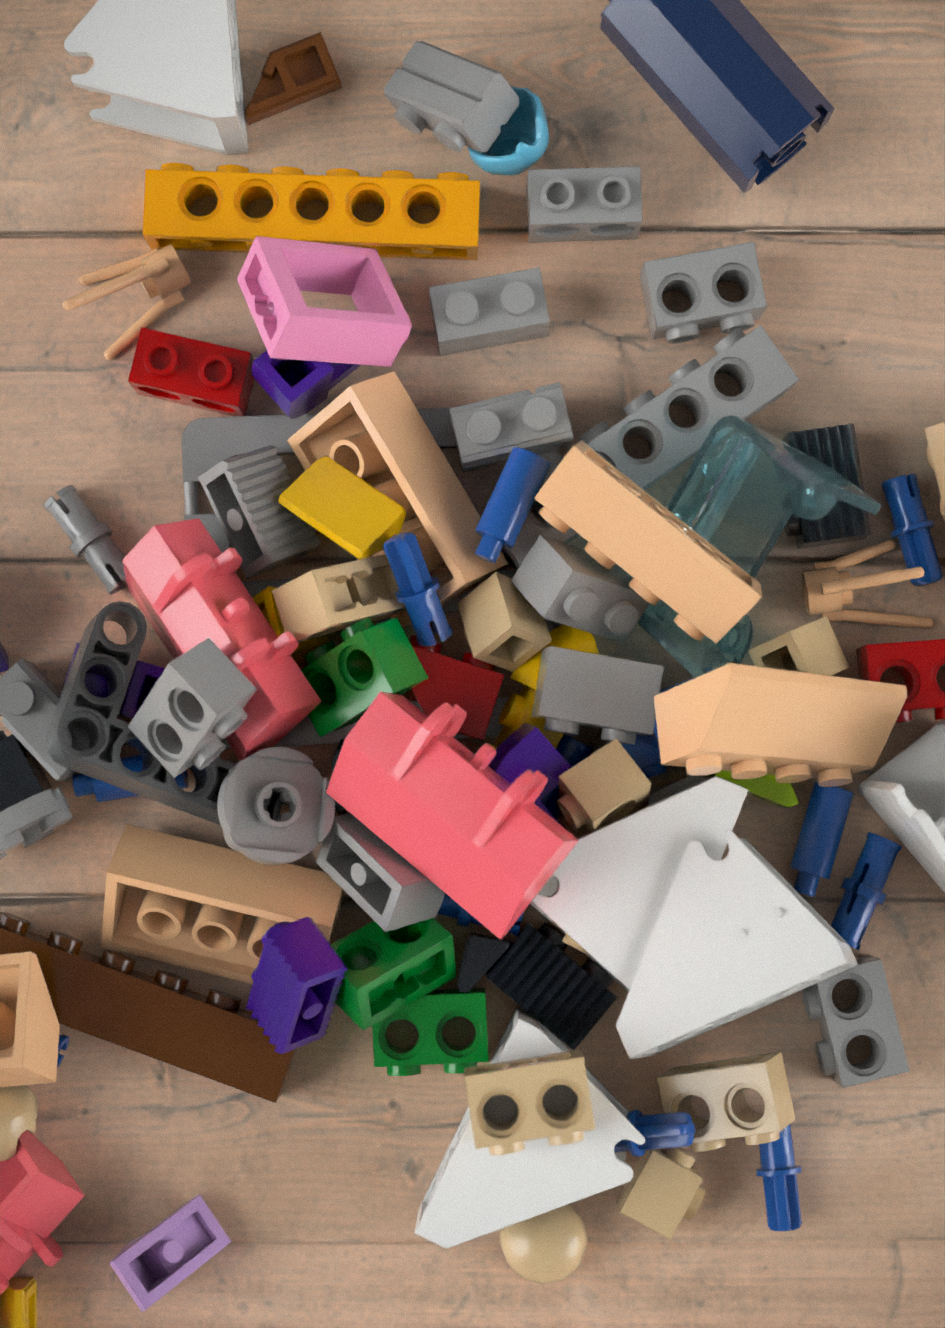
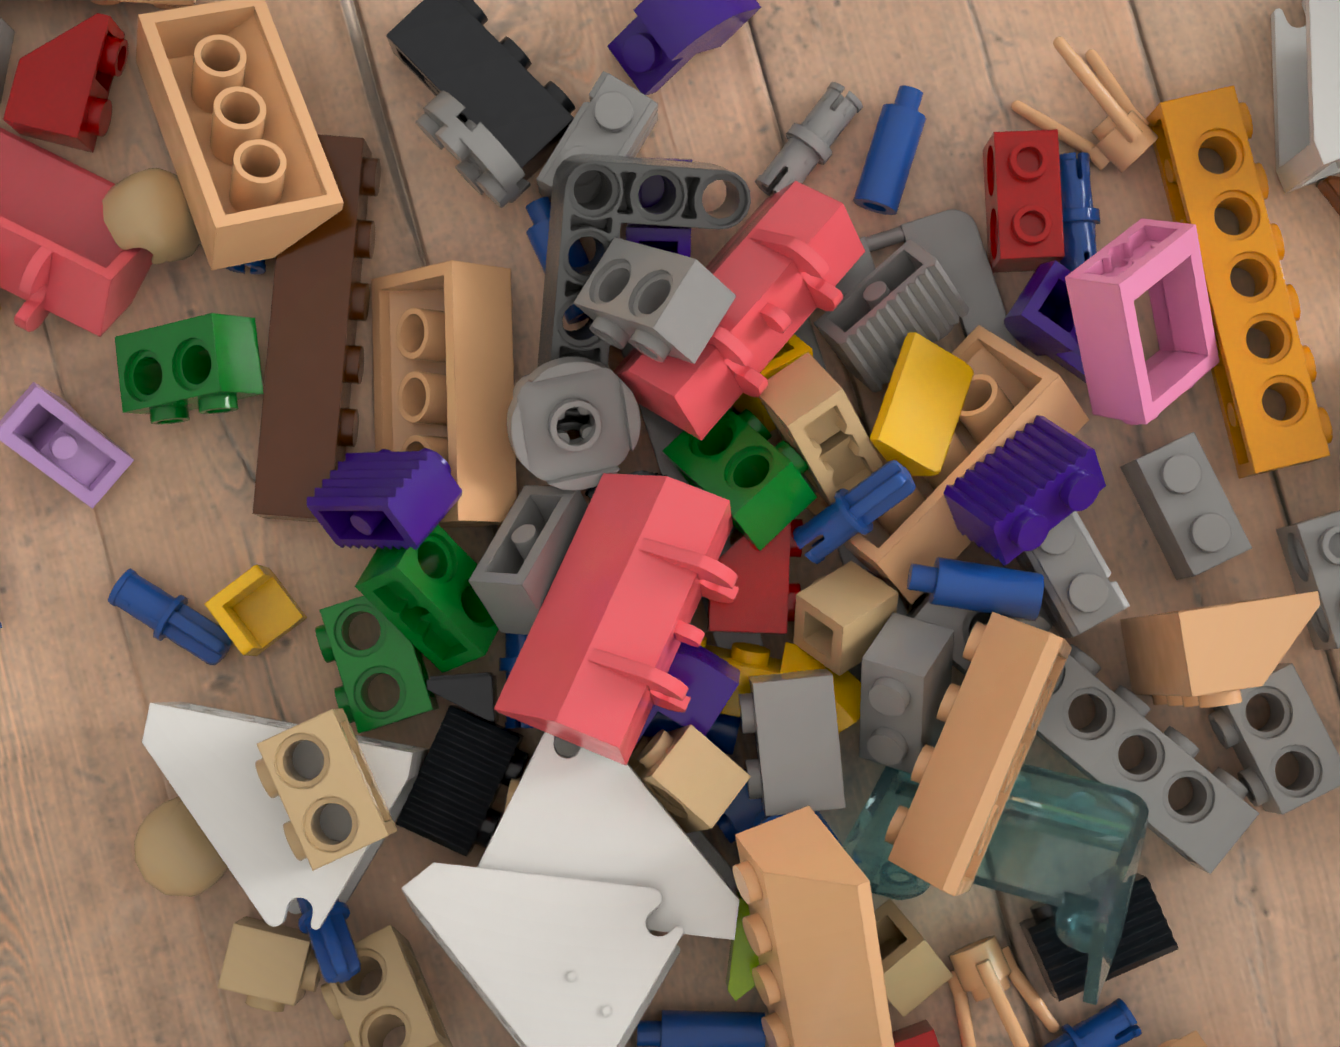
camera: 70 degrees right, 0 degrees up
none -> blue axle [108,568,232,665]
none -> green brick [115,313,264,425]
none -> yellow panel [204,564,307,656]
none -> blue cylinder [853,85,926,215]
none -> dark purple brick [944,415,1106,566]
none -> blue pin [1059,152,1101,272]
none -> light nougat slope [1120,591,1320,708]

